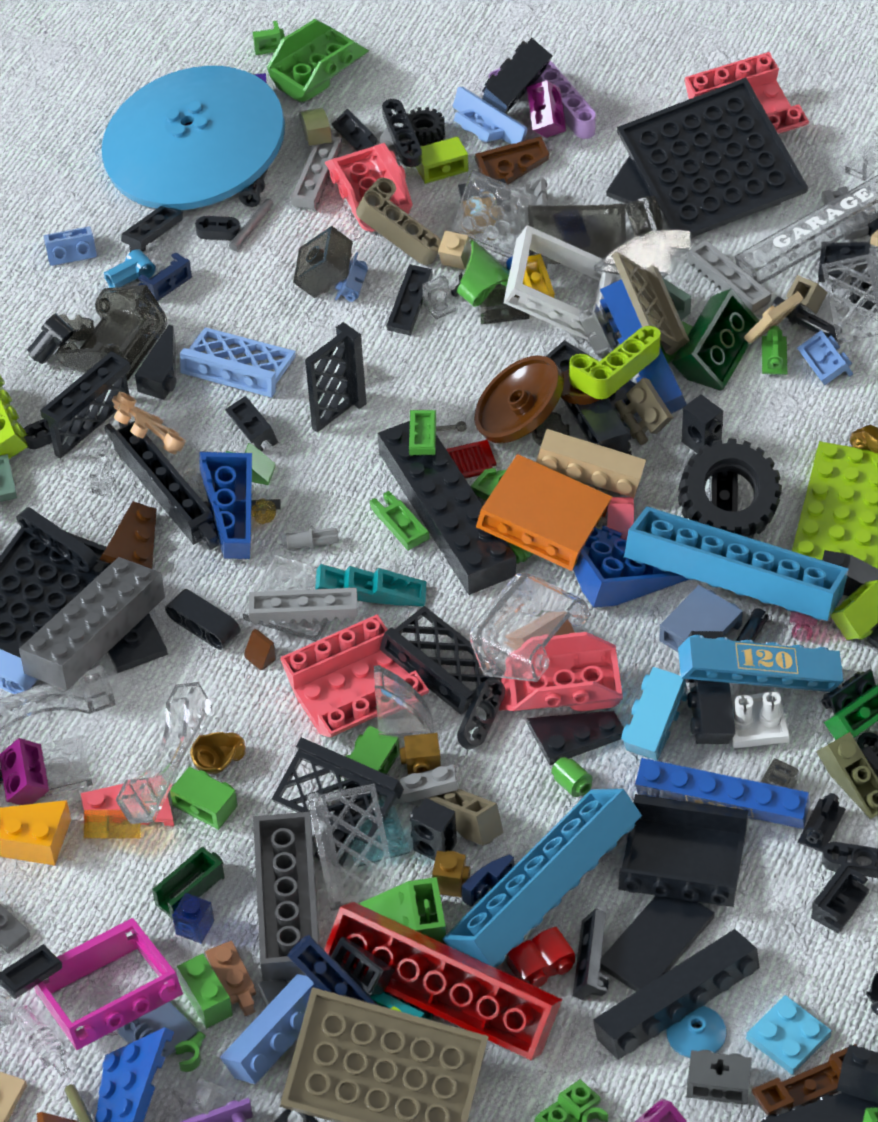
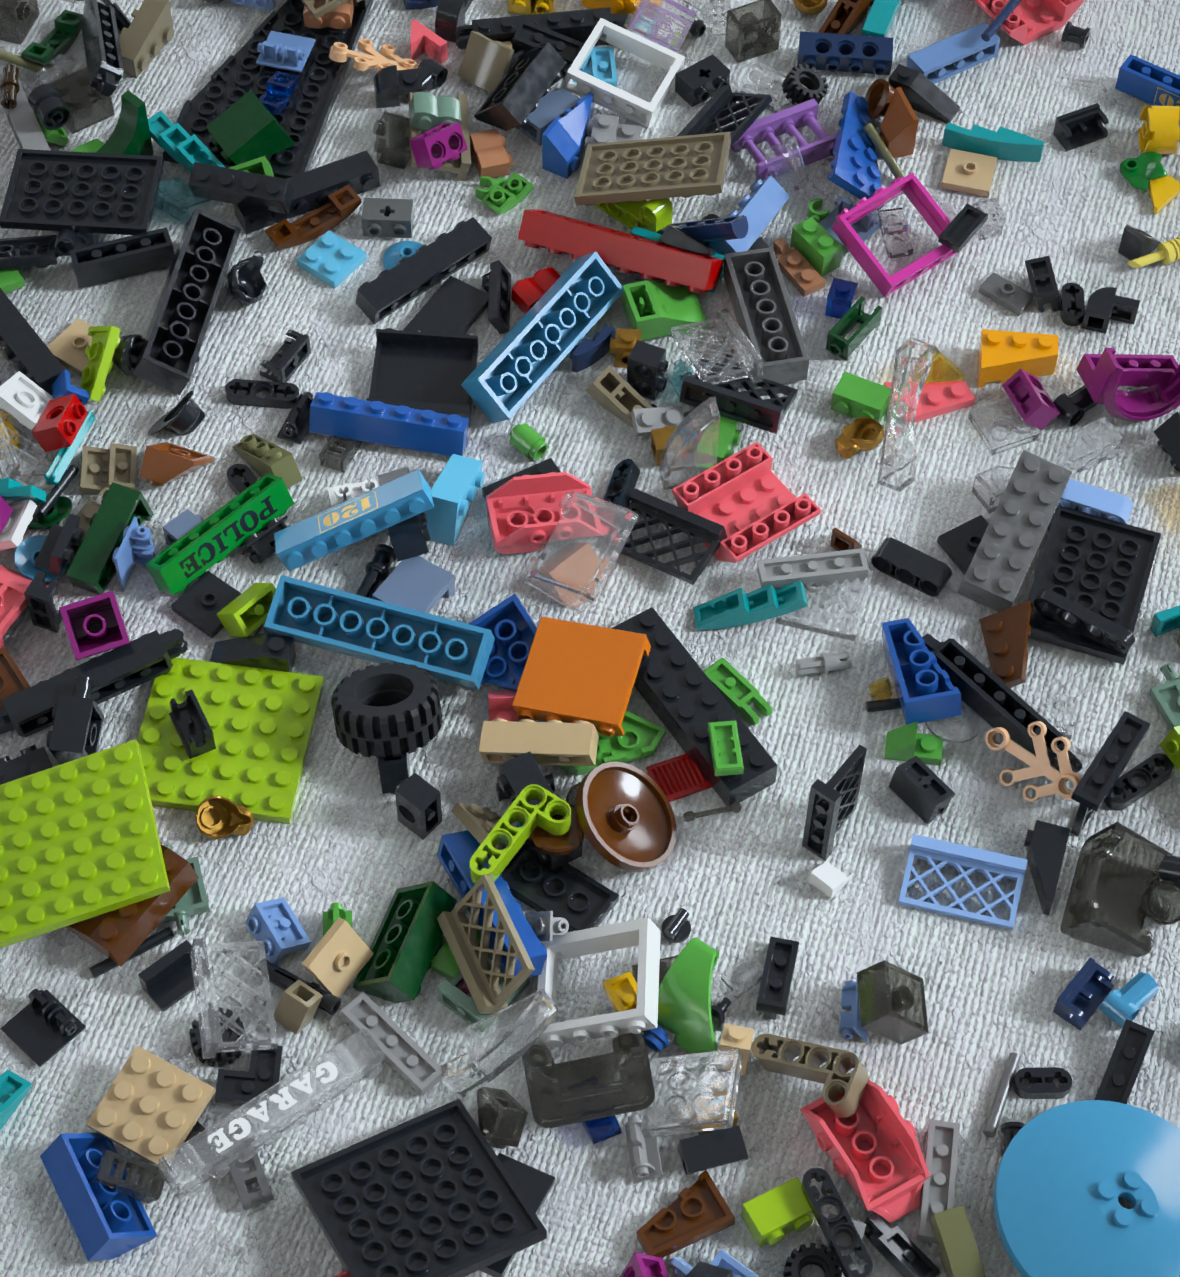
camera: 170 degrees right, 5 degrees up
none -> black plate [662,908,691,943]

